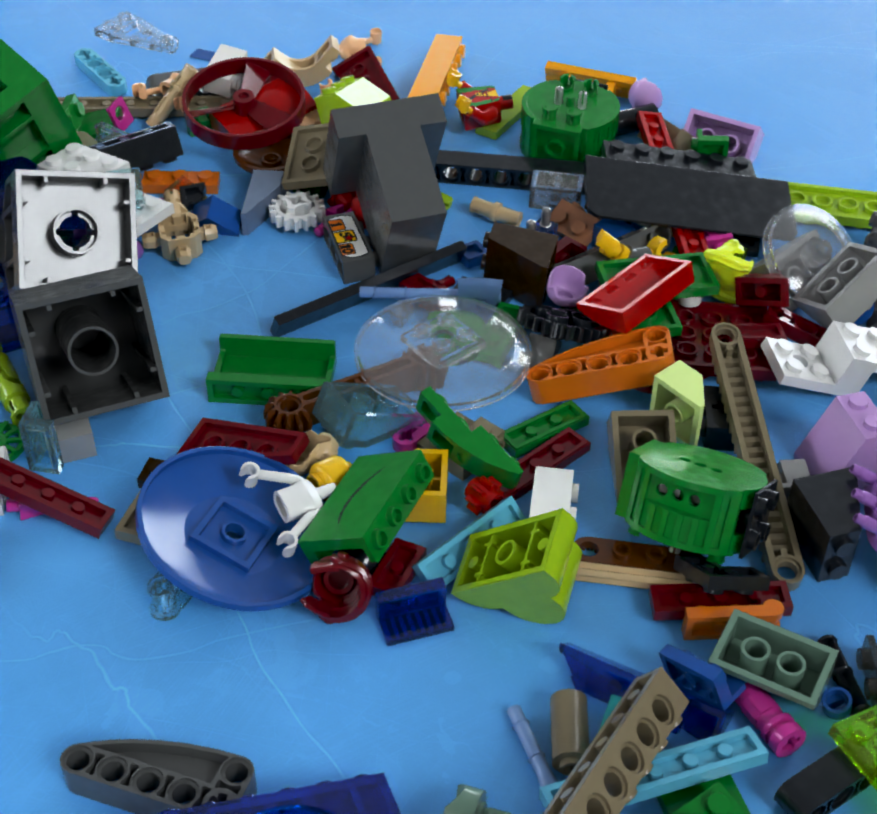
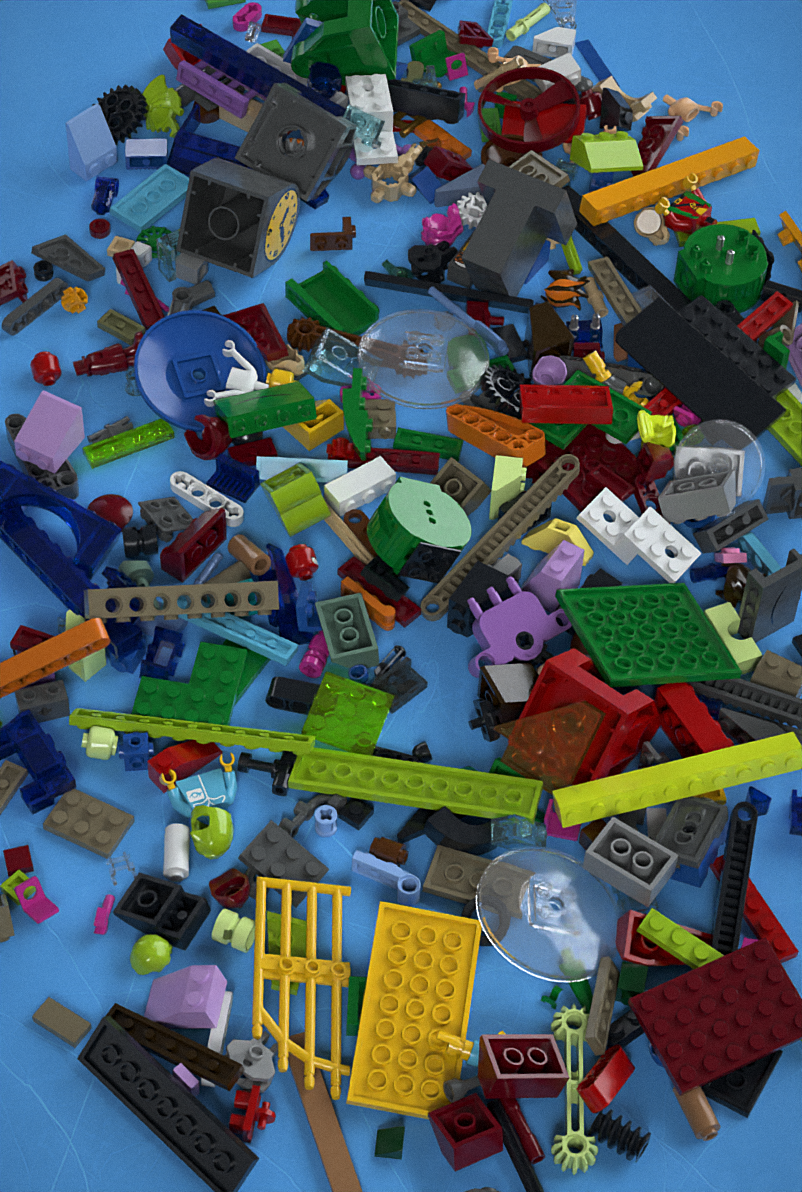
camera: 45 degrees right, 10 degrees up
none -> lavender slope [14,390,85,474]
none -> red head [30,351,62,386]
none -> dark red piece [73,331,143,377]
none -> clear neon green plate [82,419,175,469]
none -> dark grey pin [87,416,133,449]
none -> dark red dish [87,494,133,533]
none -> olive plate [97,309,145,345]
none -> black wheel [122,524,158,558]
none -> dark grey hinge [138,497,193,543]
none -> dark red slope [160,508,227,583]
none -> dark grey piece [167,280,215,316]
none -> white beam [170,471,244,527]
none -> medium nougat brick [228,534,271,576]
none -> red head [285,544,319,581]
none -> reddish brown bracket [310,217,356,251]
none -> clear green animal [382,260,414,279]
none -> black hinge [408,241,458,284]
none -> dark pink hair [421,203,463,246]
none -> dark red brick [424,146,473,181]
none -> dark red wing [458,20,494,48]
none -> bright green plate [477,108,502,142]
none -> yellowish green pin [505,3,551,41]
none -> light yellow slope [521,518,594,566]
none -> white slope [532,27,576,58]
none -> hair [541,269,590,311]
none -> dark tan plate [588,257,642,326]
none -> black slope [600,88,633,131]
none -> tan hair [634,207,670,246]

